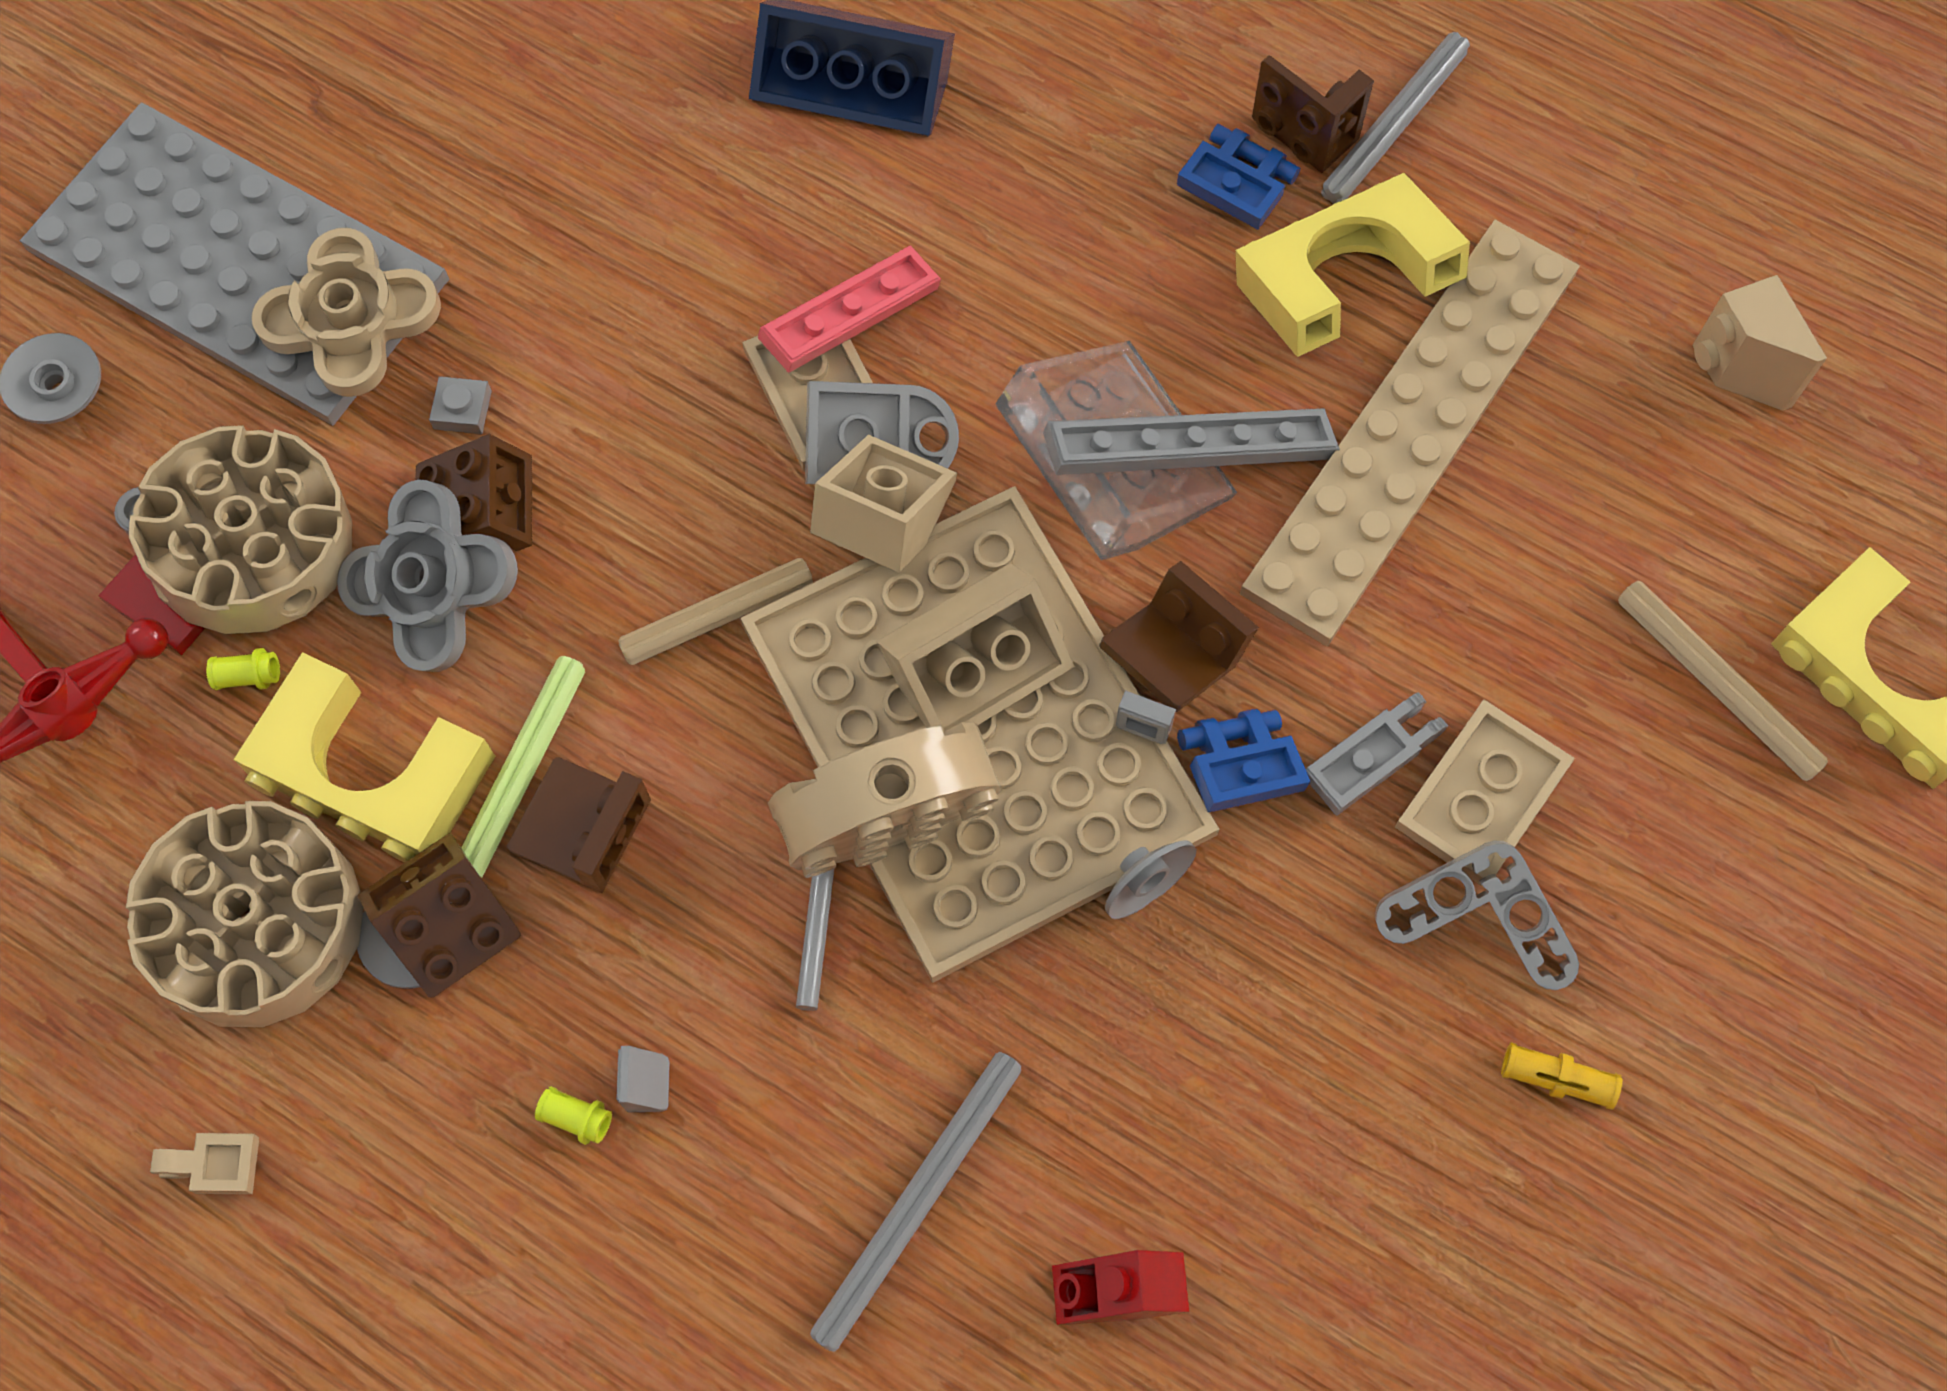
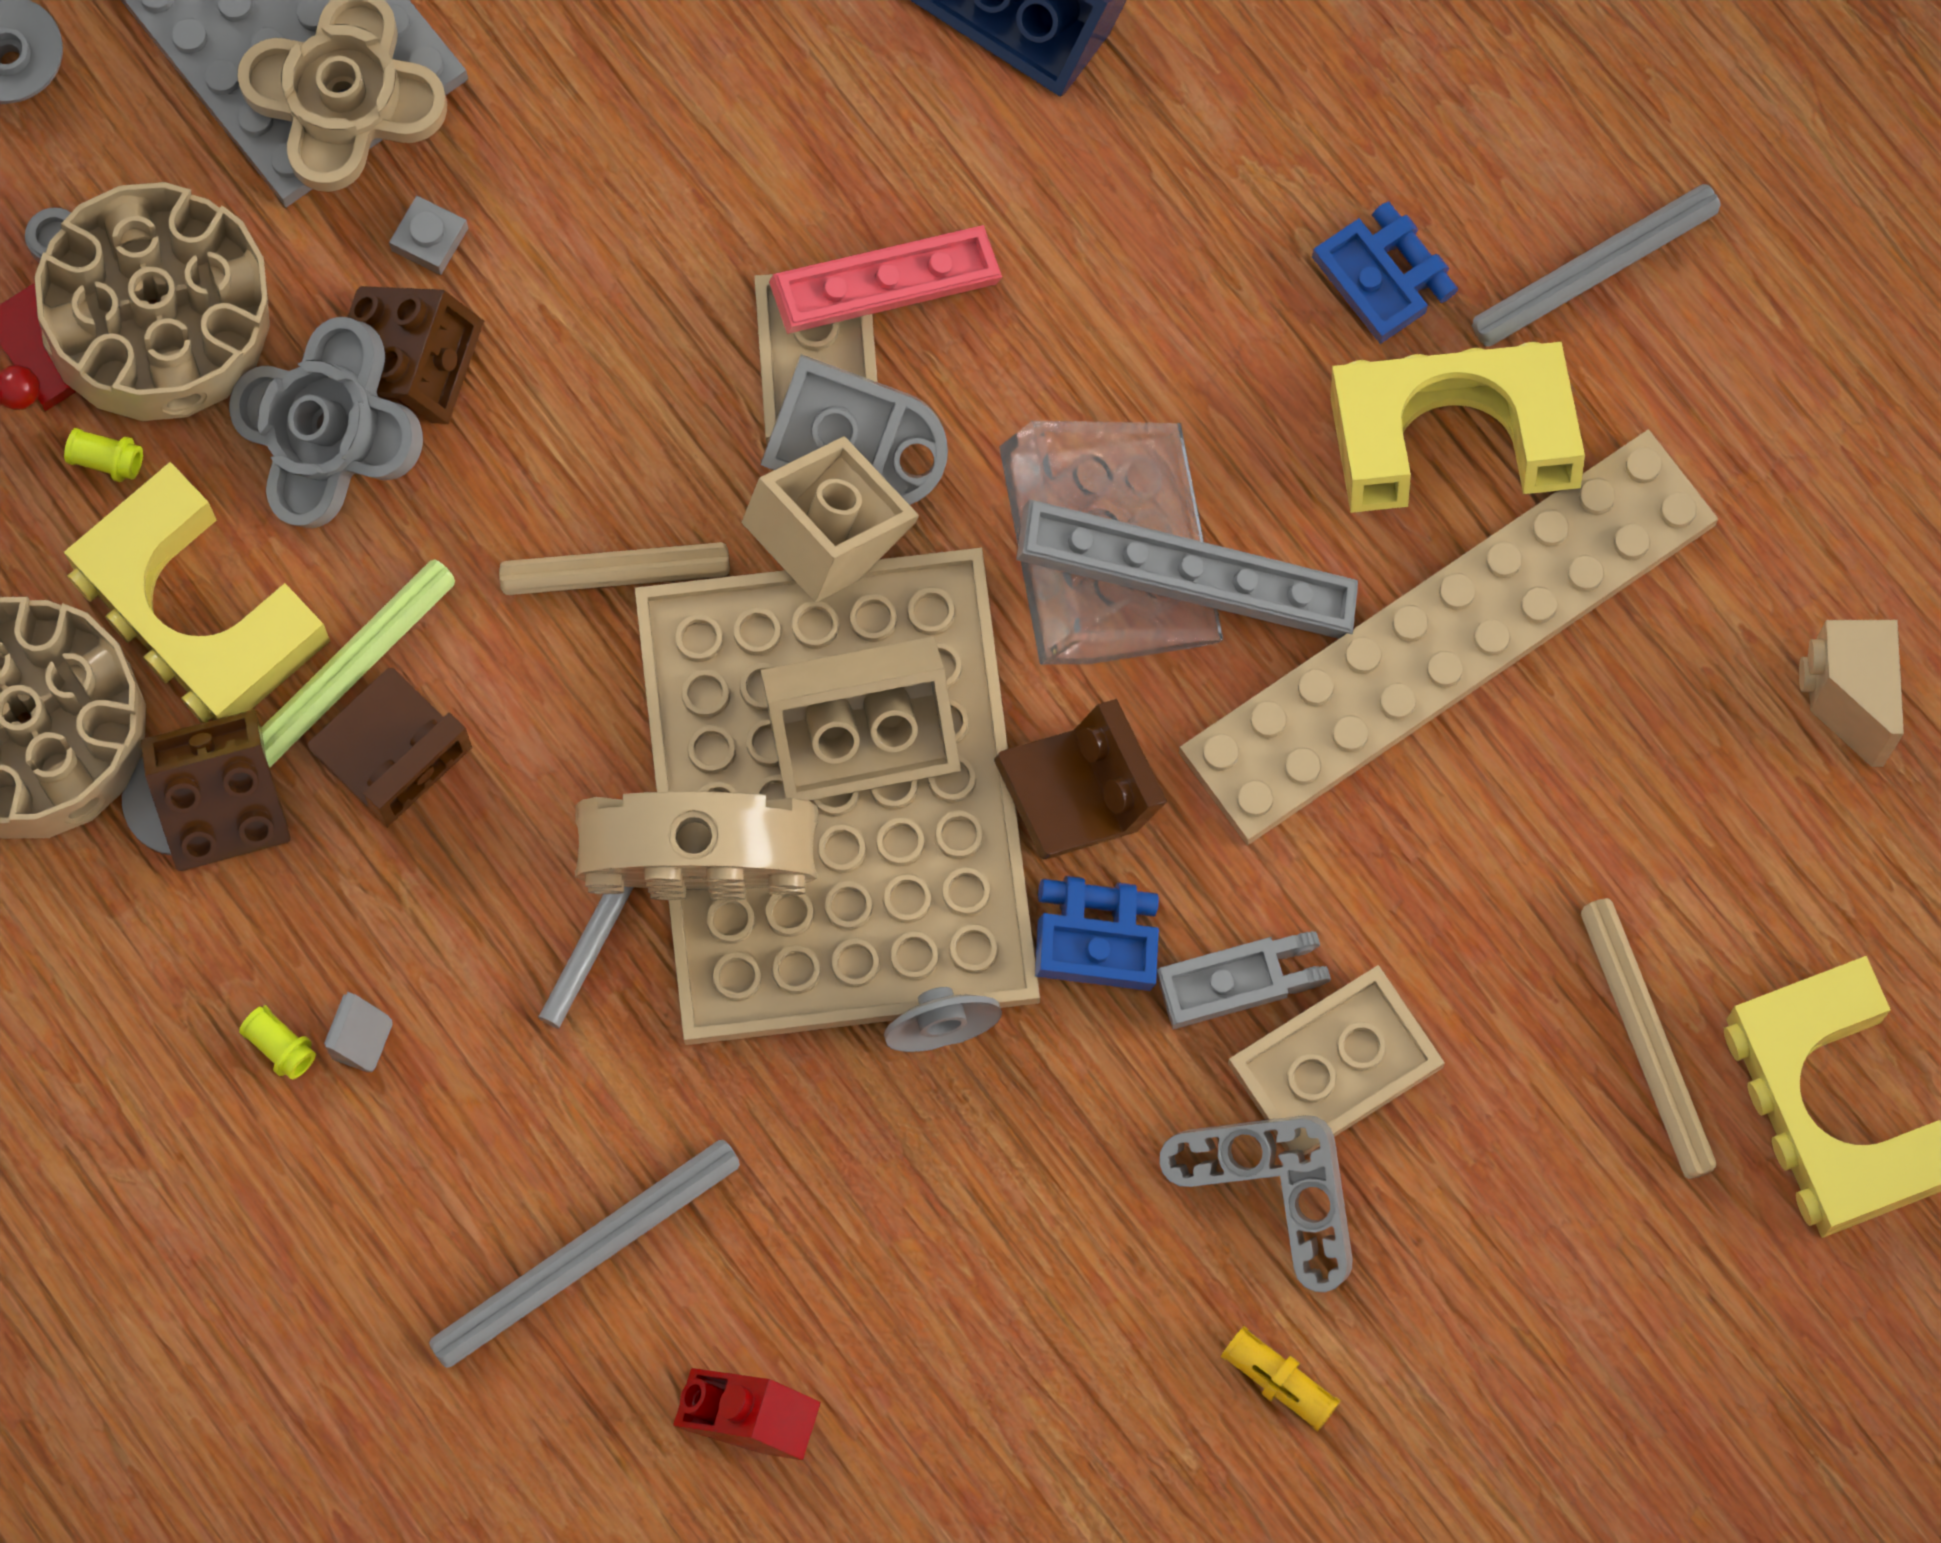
camera: 20 degrees right, 5 degrees up
light grey tile [1116,690,1176,744] -> none
reddish brown bracket [1252,55,1374,173] -> none

